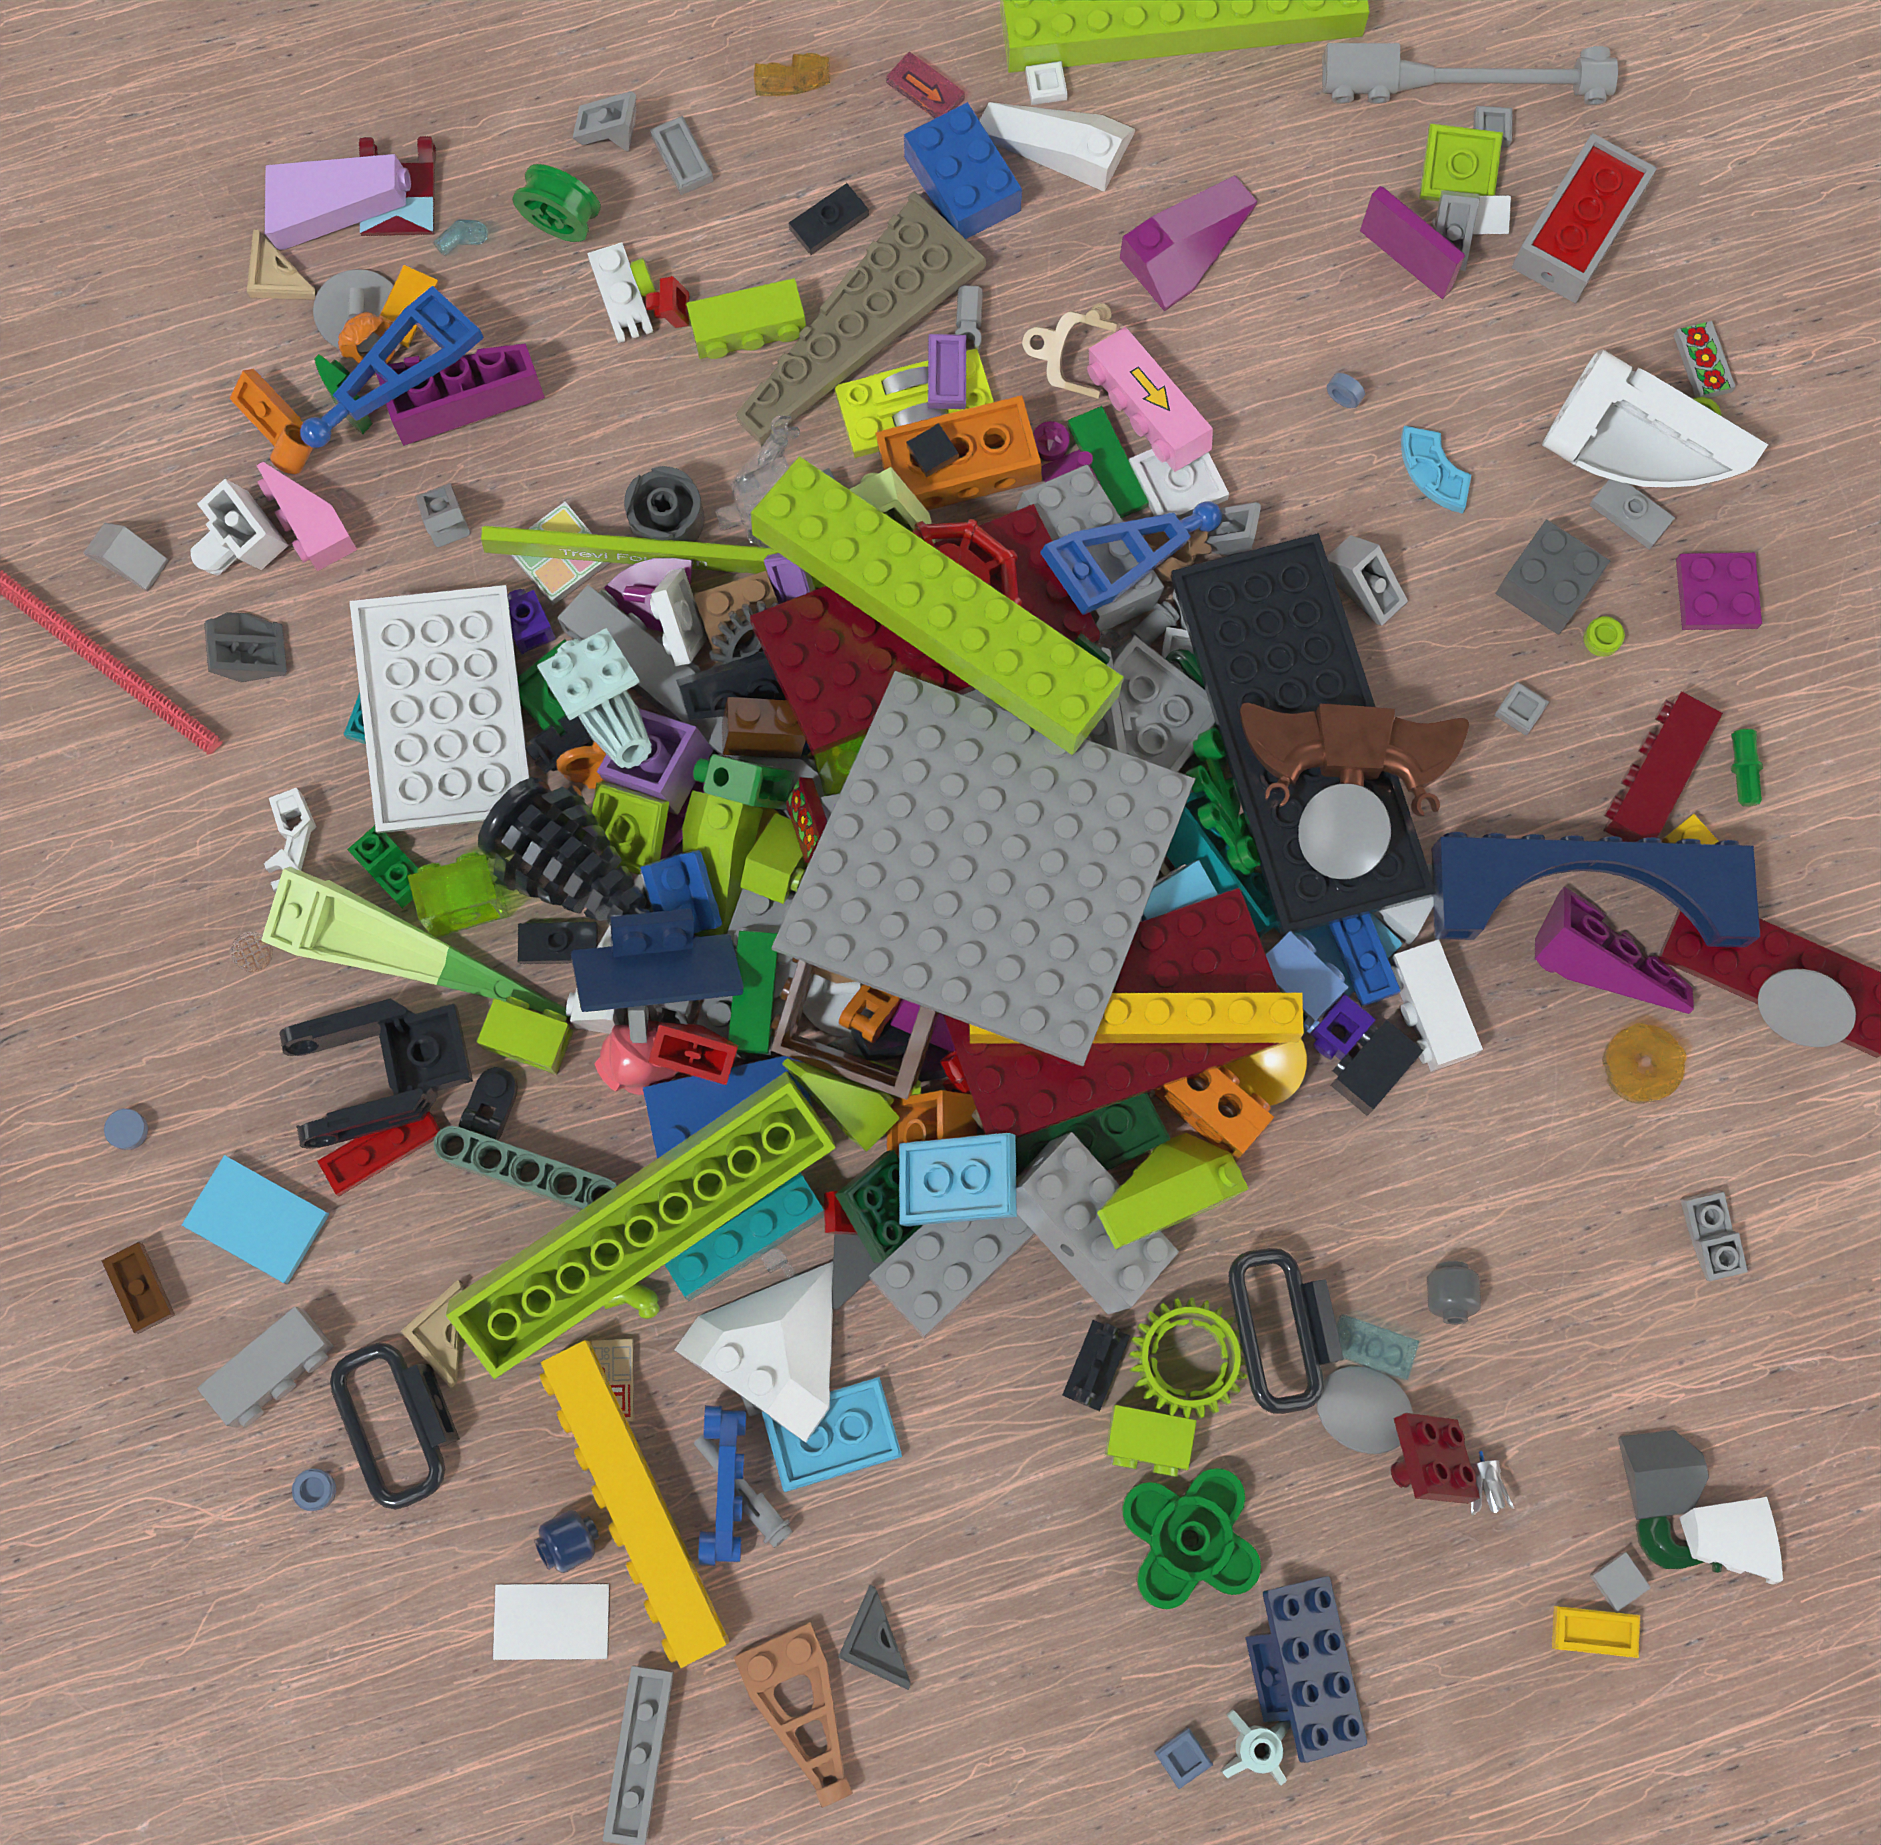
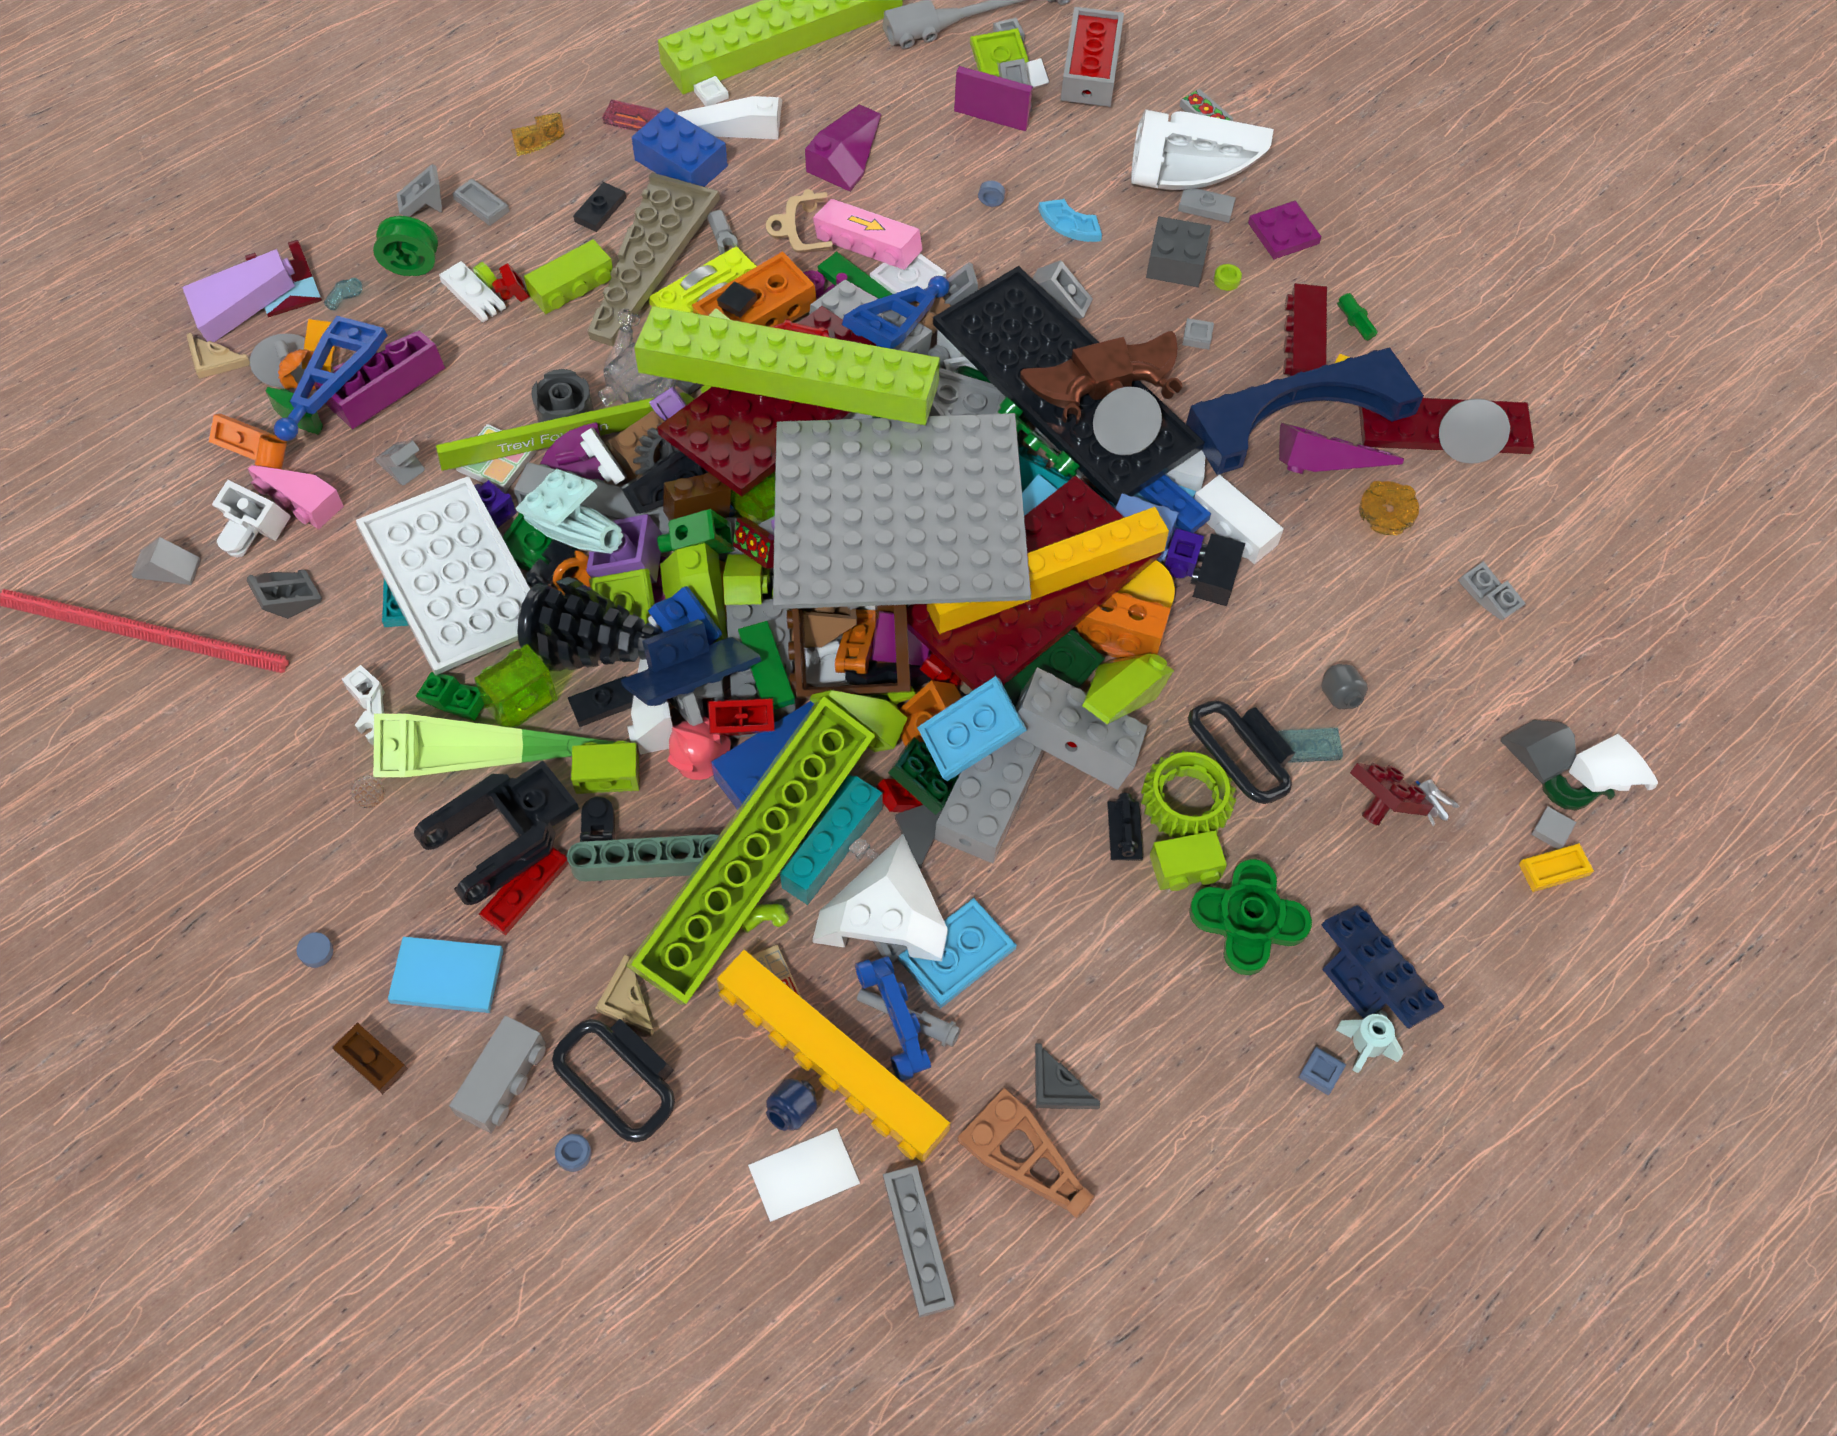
camera: 25 degrees left, 15 degrees down
medium lavender tile [928,334,966,409] -> none
light grey shield [1316,1366,1413,1454] -> none

